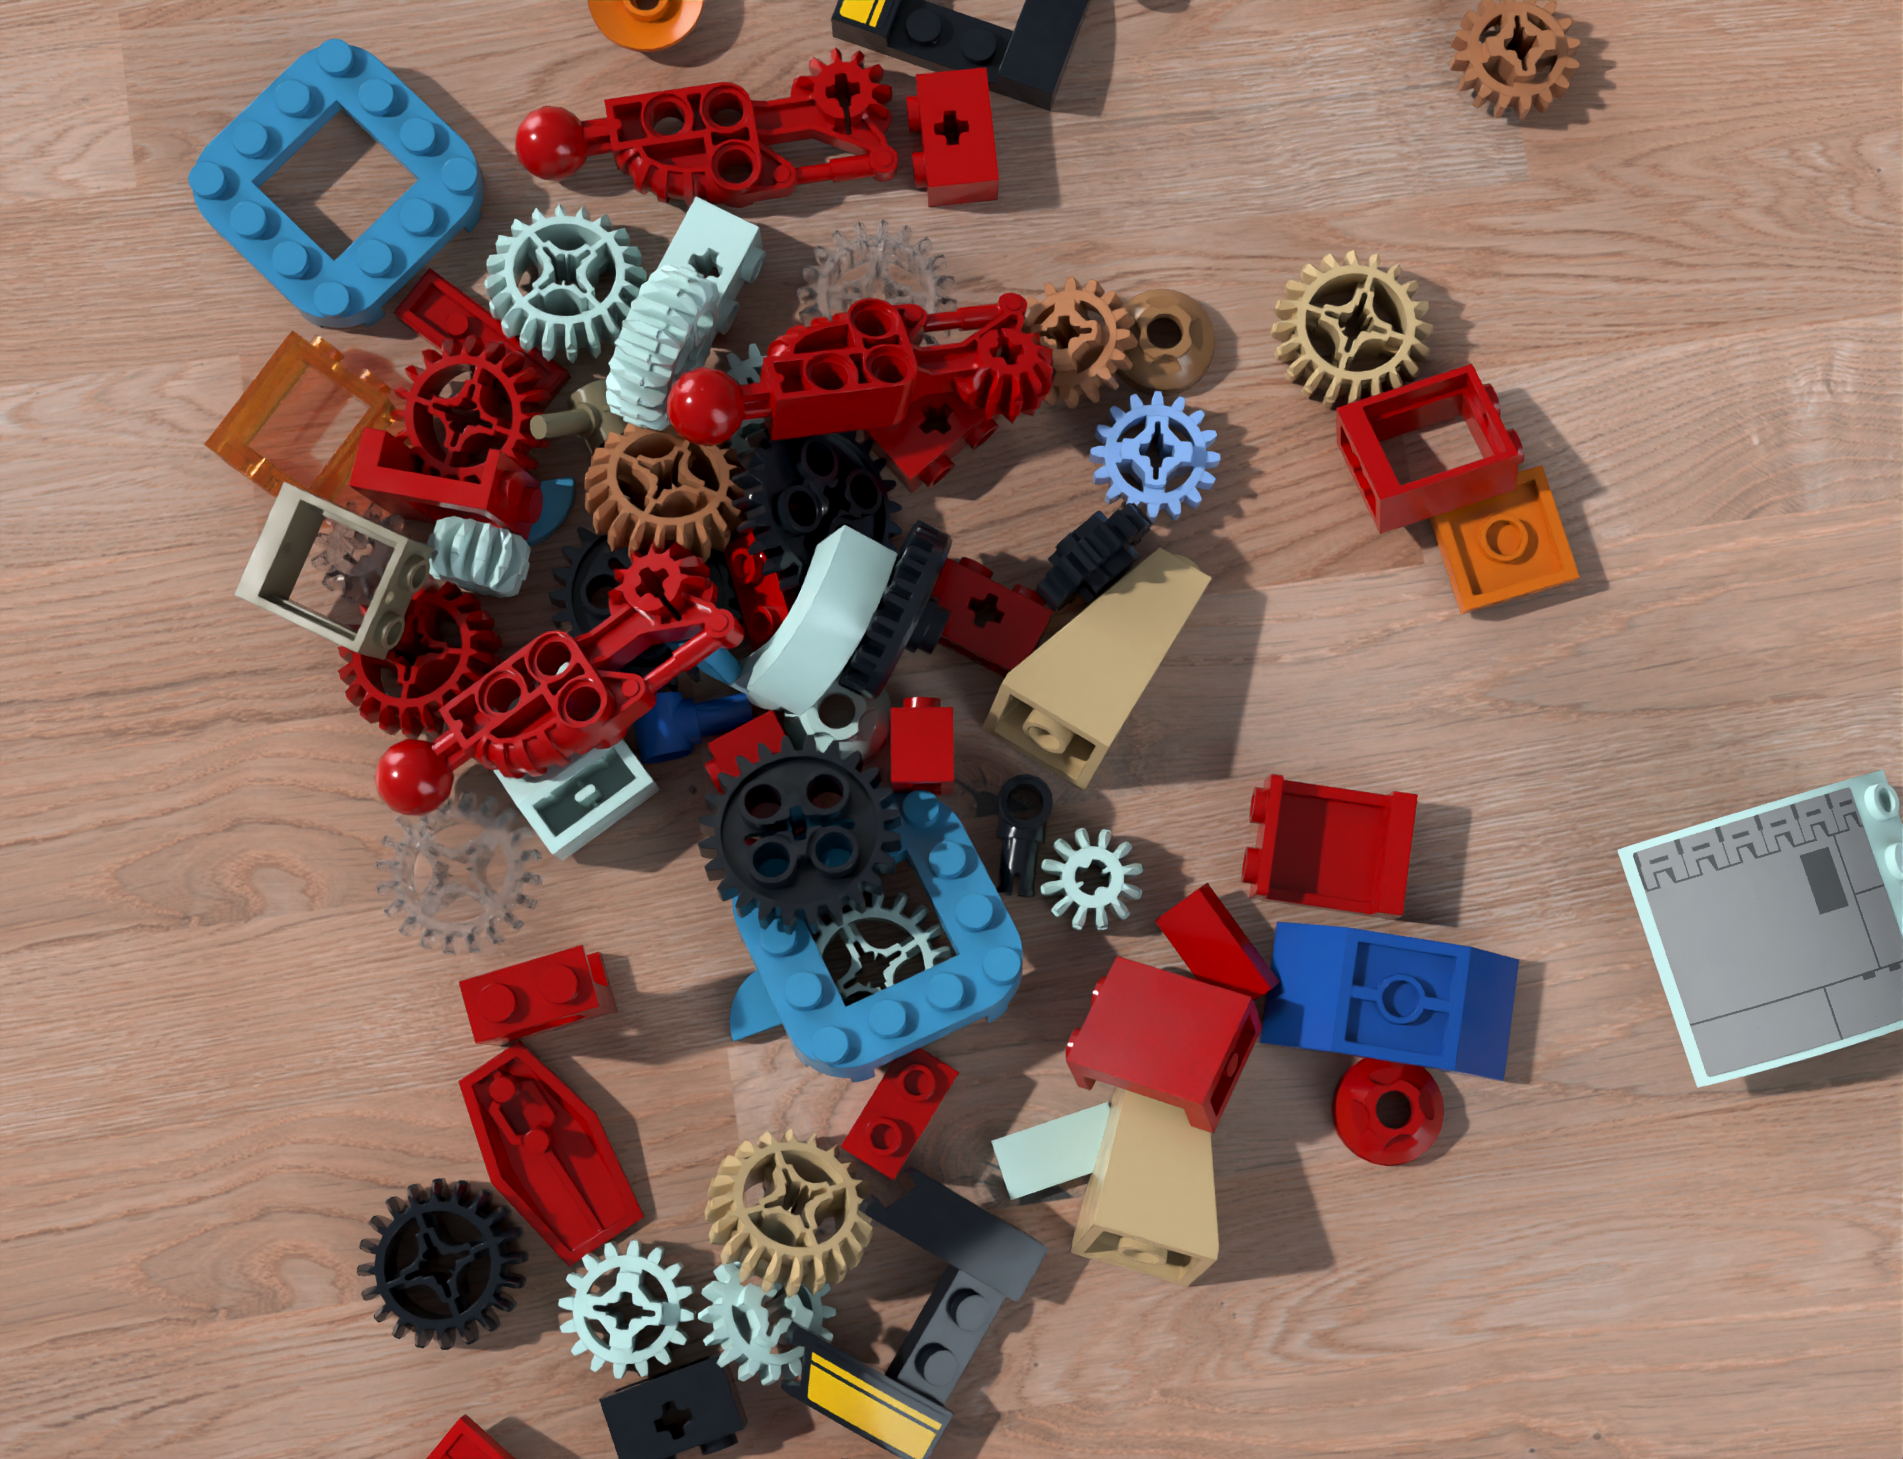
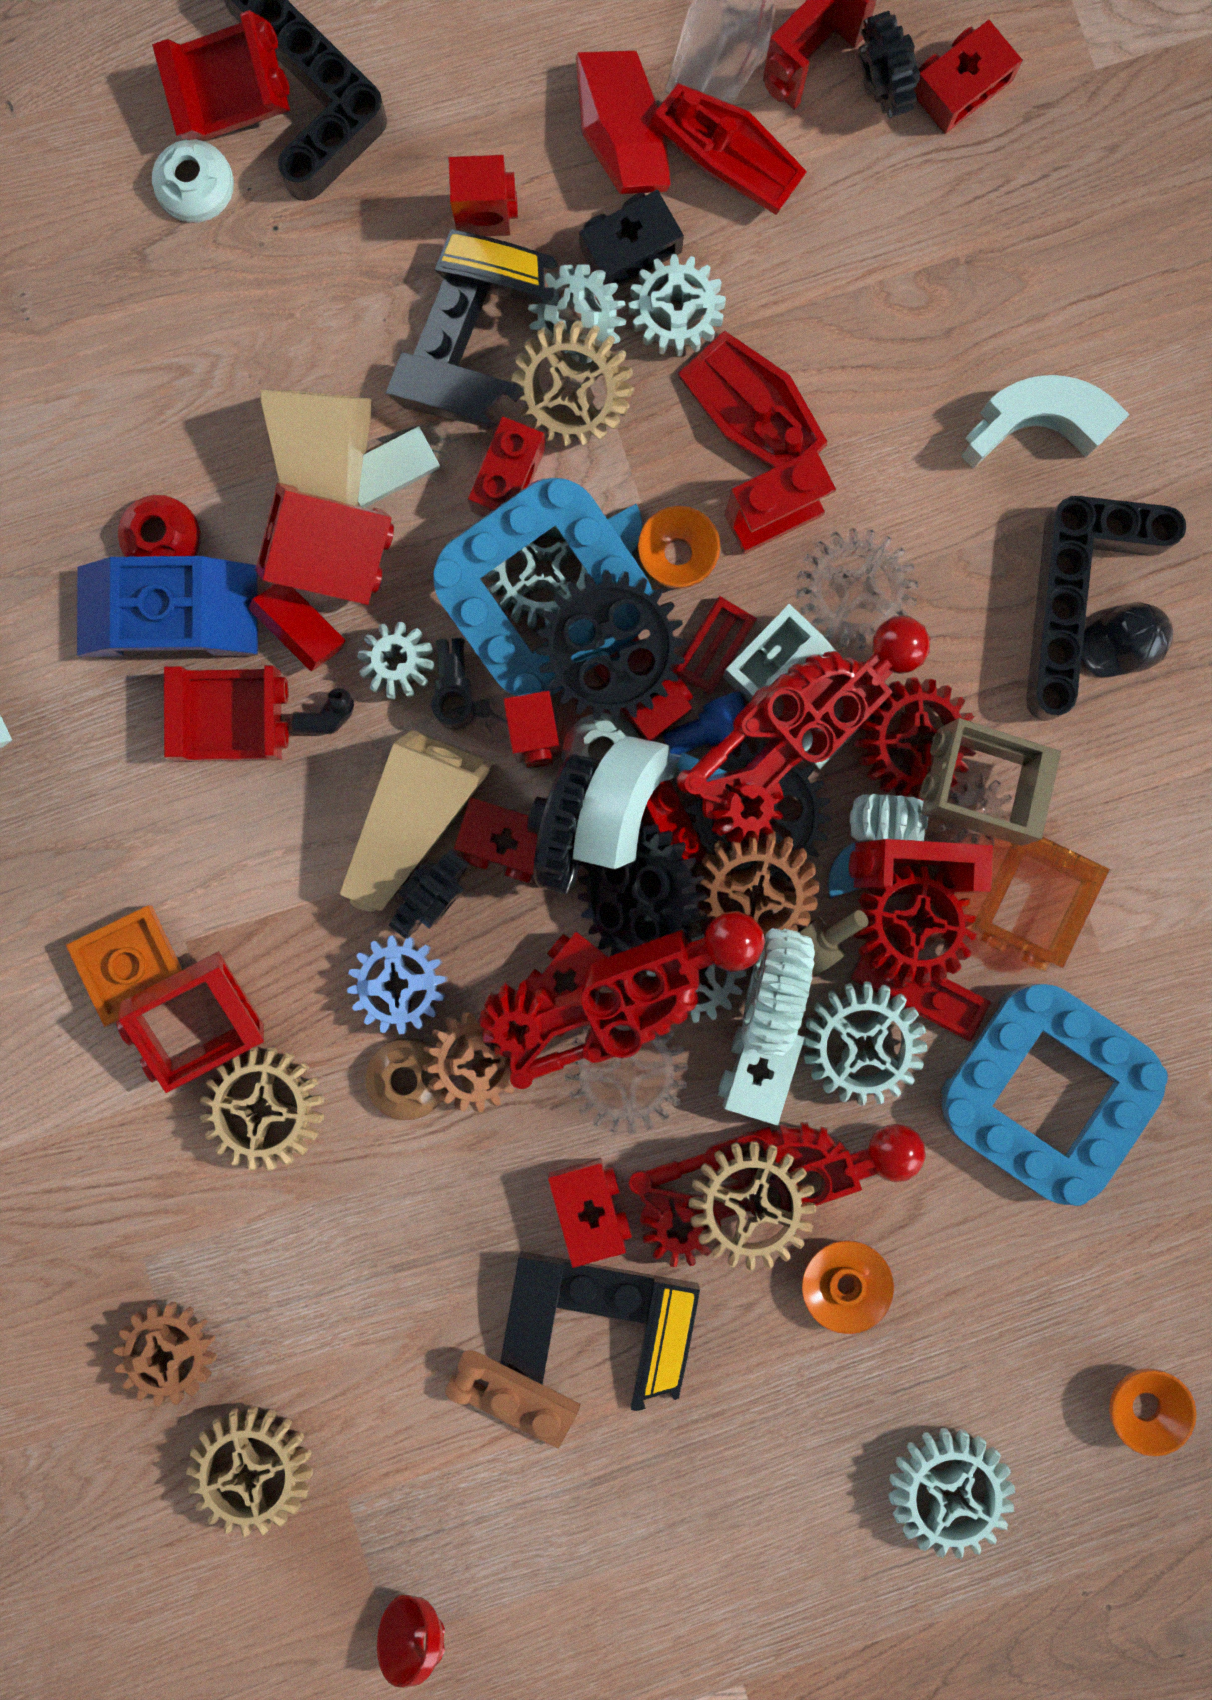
camera: 175 degrees right, 5 degrees up
black gear [357,1178,529,1350] -> none
none -> black arm [292,688,354,734]
none -> orange piece [638,506,720,589]
none -> red tile [673,595,758,696]
none -> tan gear [689,1141,816,1271]
none -> light aqua arch [961,375,1130,469]
none -> black beam [1026,496,1187,721]
none -> black piece [1082,602,1173,677]

